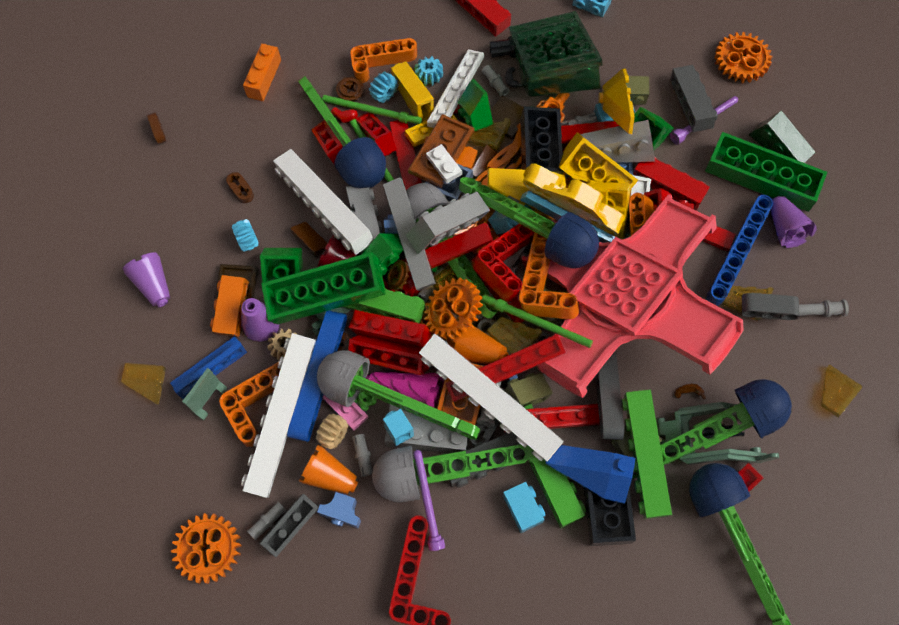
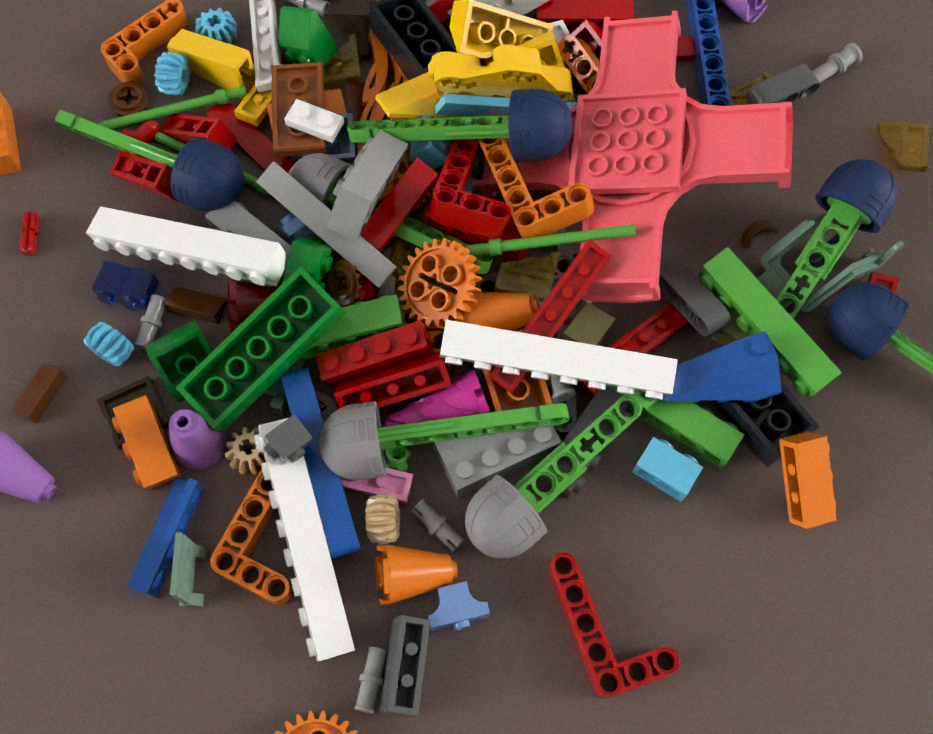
camera: 35 degrees left, 0 degrees up
clear yellow wing [121,363,166,404] -> none
reddish brown beam [226,172,254,203] -> none
medium azure brick [383,409,414,446] -> none
medium lavender piece [413,450,445,551] -> none
none -> reddish brown slope [11,364,67,423]
none -> red piece [19,212,39,256]
none -> clear blue brick [92,261,159,311]
none -> light grey pin [134,295,166,351]
none -> dark grey brick [263,414,313,465]
none -> orange brick [779,431,837,529]

